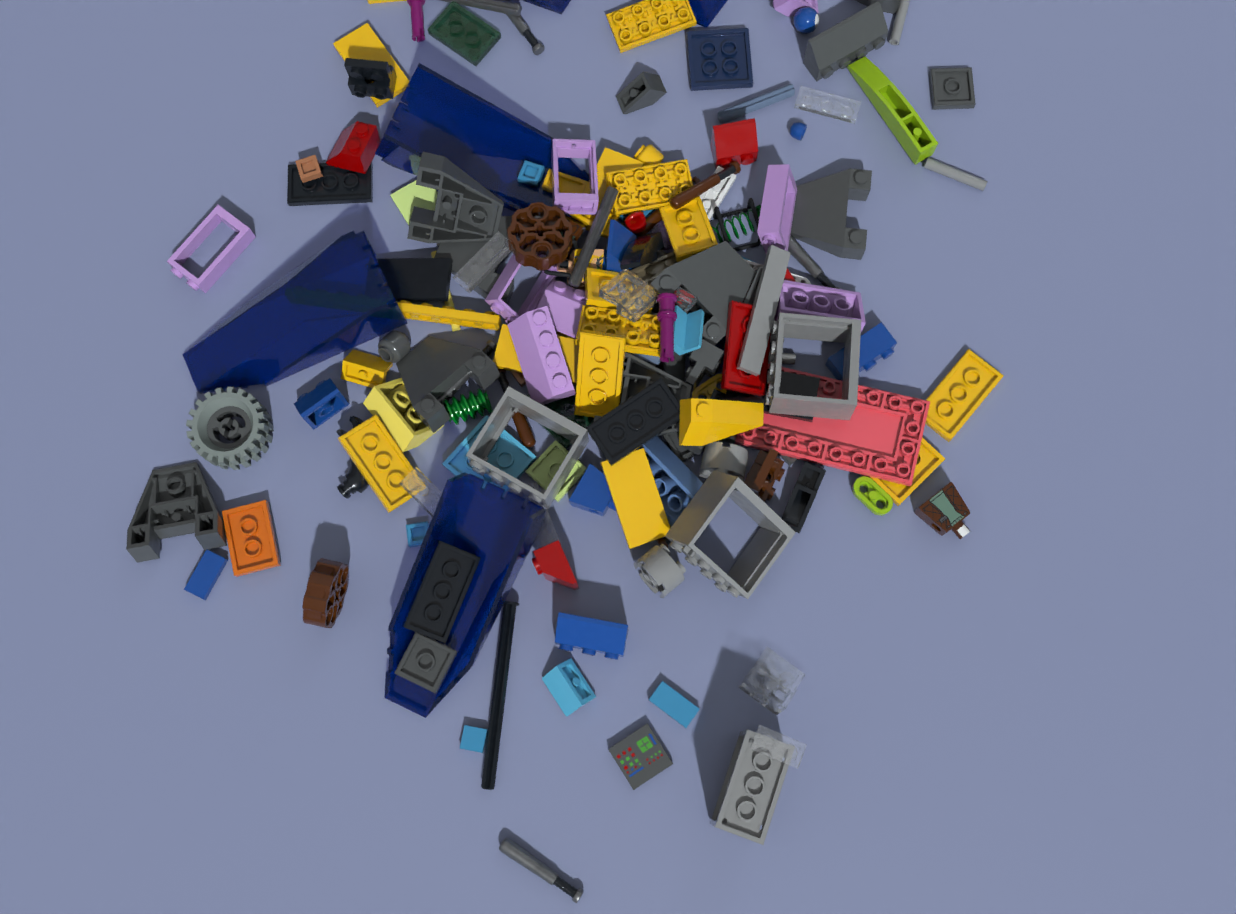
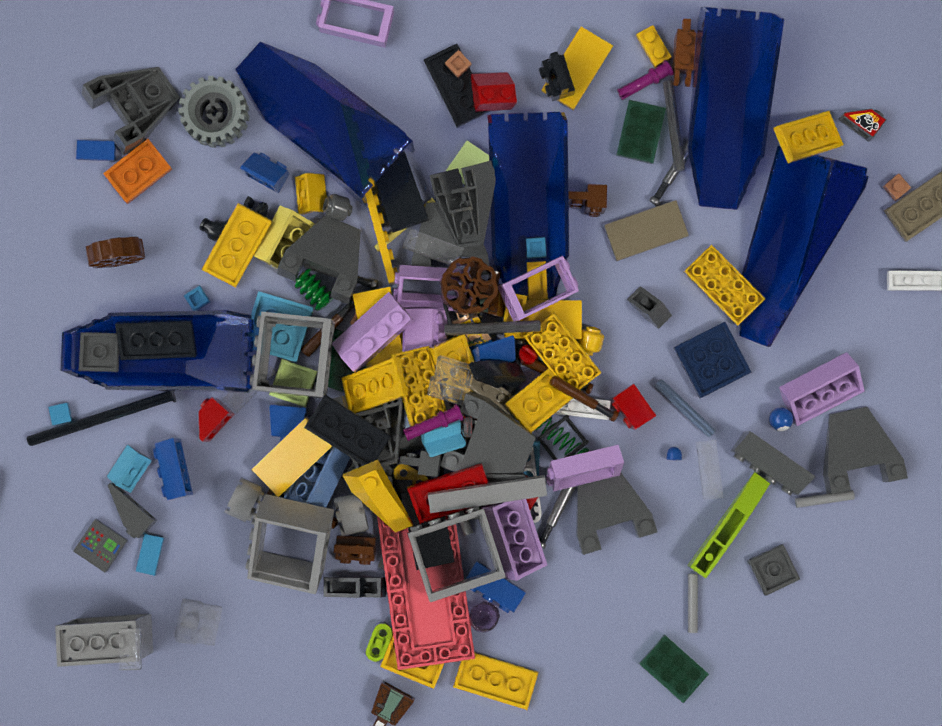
camera: 65 degrees right, 10 degrees up
clear plate [399,467,464,532] -> none
none -> dark grey slope [108,483,157,539]
none -> clear purple hair [469,601,500,633]
none -> reddish brown brick [566,184,607,217]
none -> dark tan tile [604,200,689,261]
none -> clear green plate [639,634,709,704]

